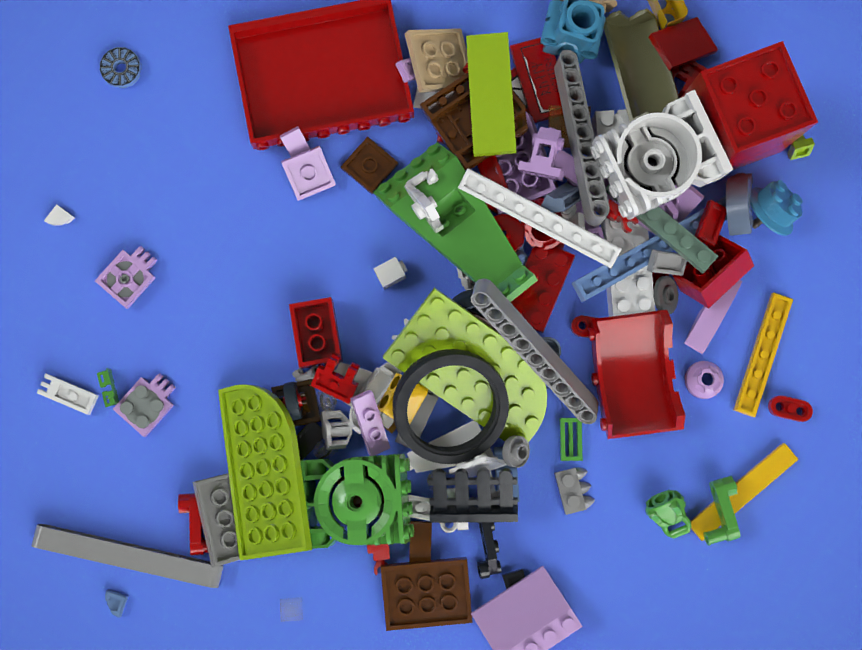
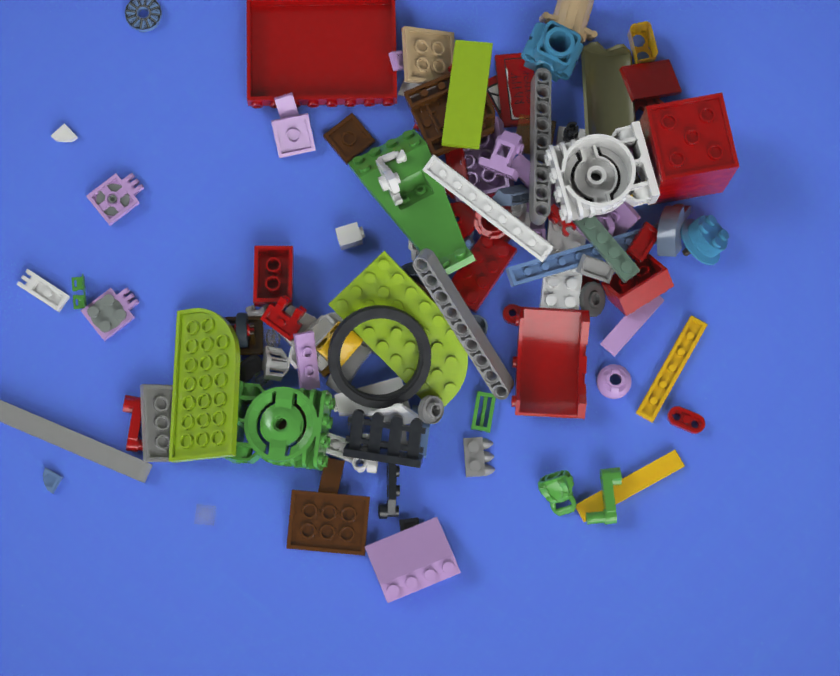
camera: 10 degrees right, 5 degrees down
red piece [367,544,390,575] -> none
lime tile [787,135,815,160] -> none
none -> black pin [563,122,579,143]

